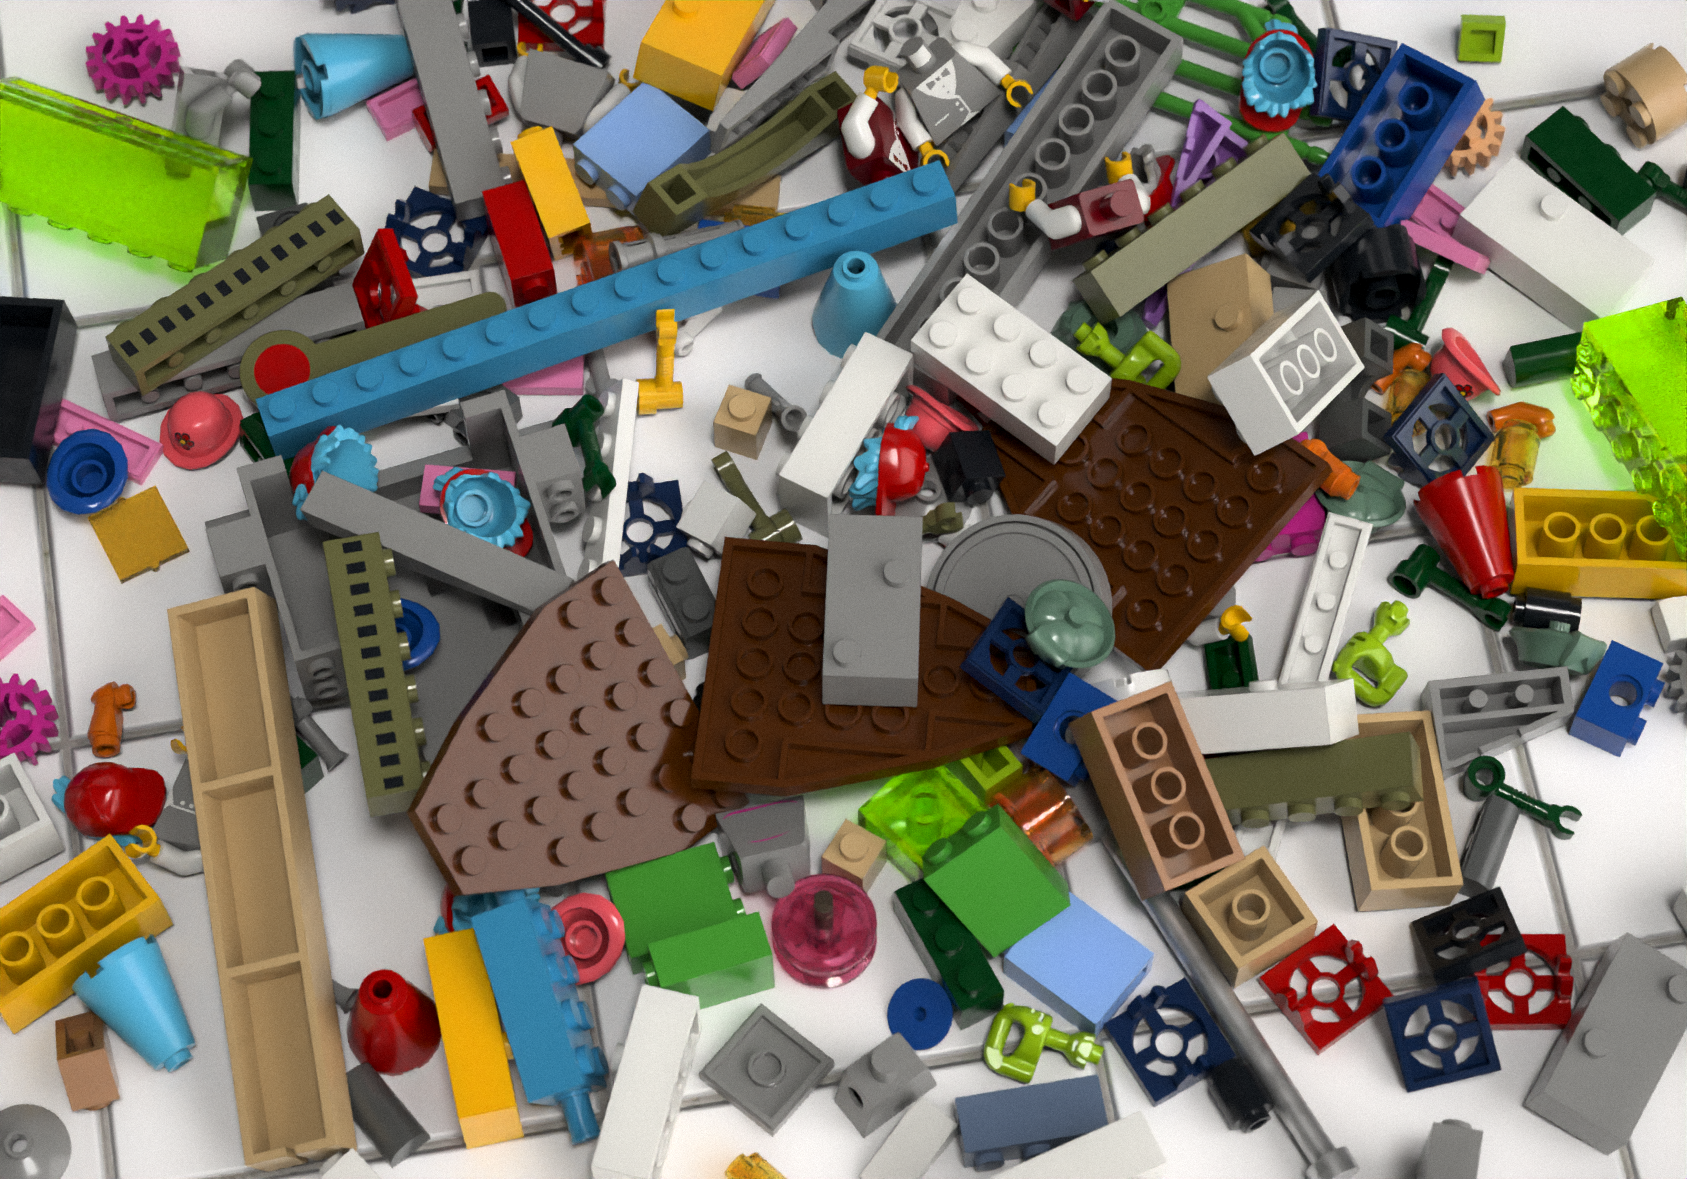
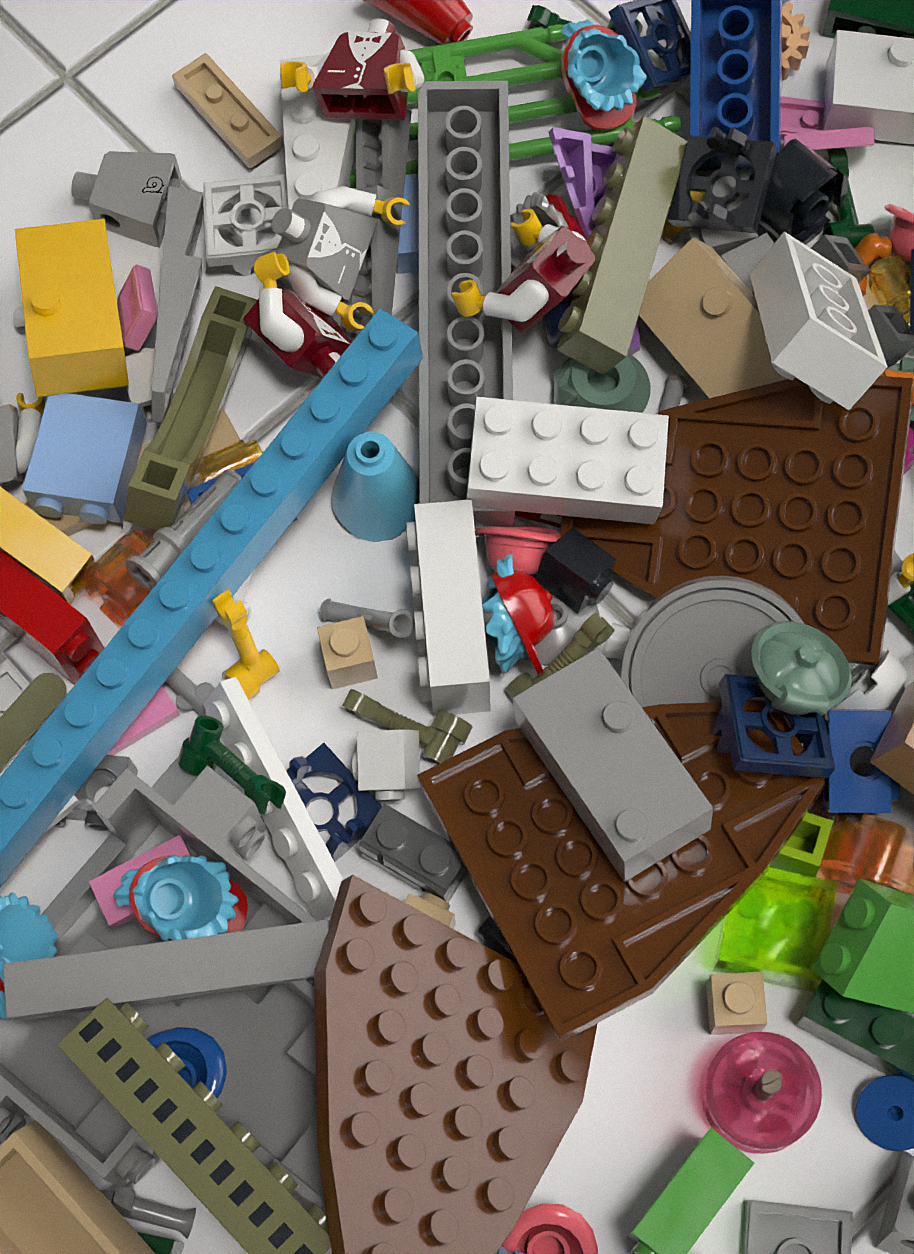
camera: 30 degrees left, 5 degrees up
bright green brick [605,842,746,975] -> none
light grey torso [715,795,811,898] -> none
lime piece [1073,322,1181,390] -> none

